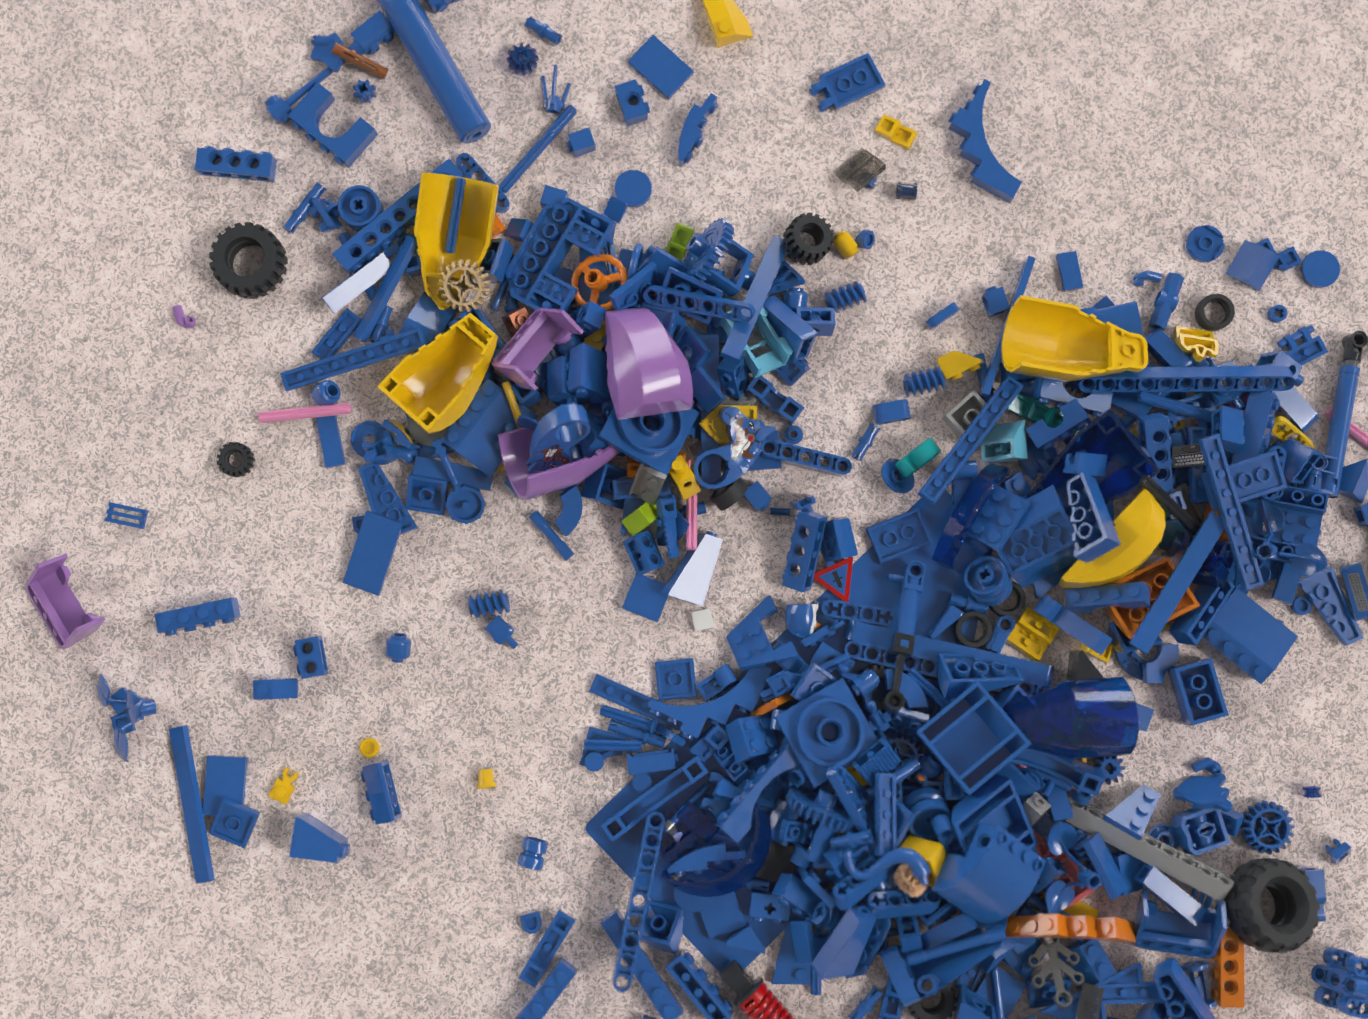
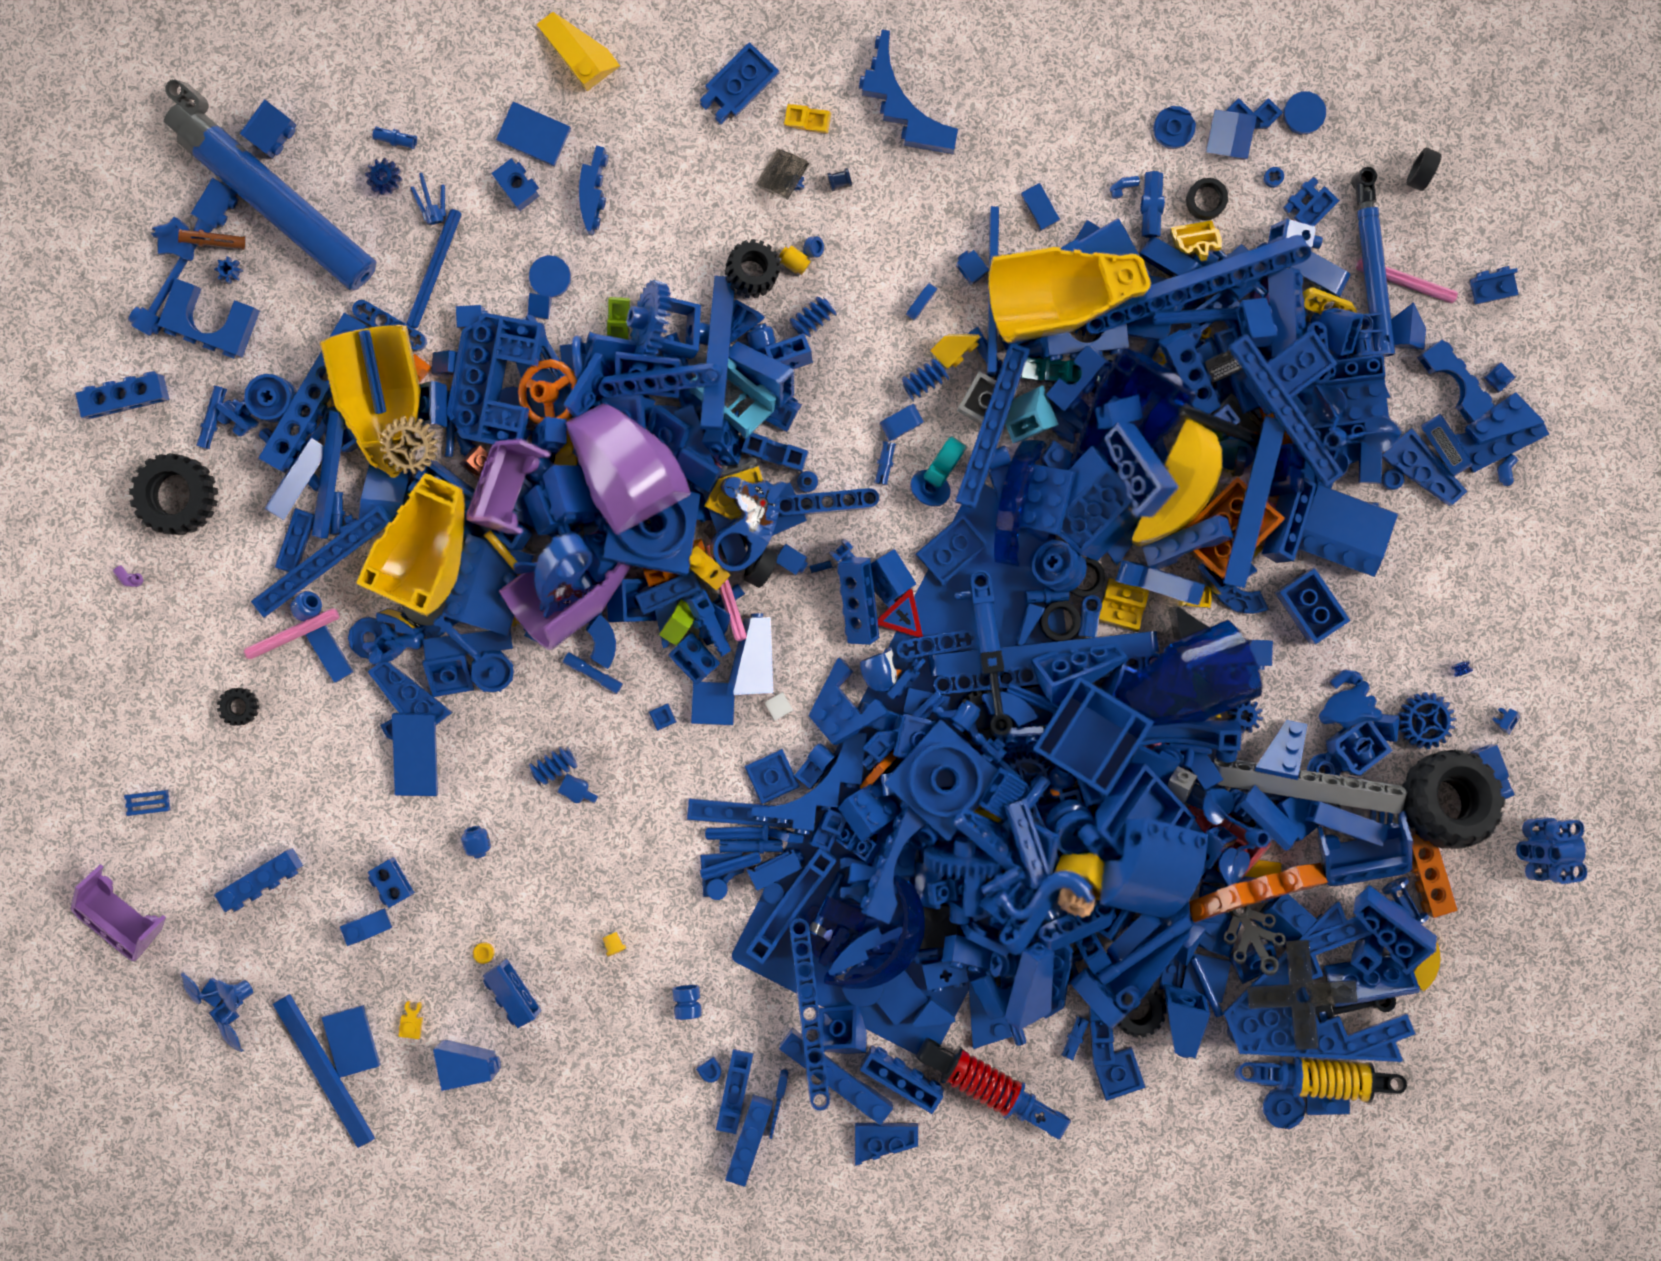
camera: 15 degrees left, 5 degrees up
blue tile [208,797,261,849] -> none
blue brick [566,127,596,157] -> none
dark grey plate [629,463,667,505] -> none
blue tile [1142,644,1179,683] -> none
none -> blue tile [649,703,677,731]
none -> blue piece [769,1069,789,1139]

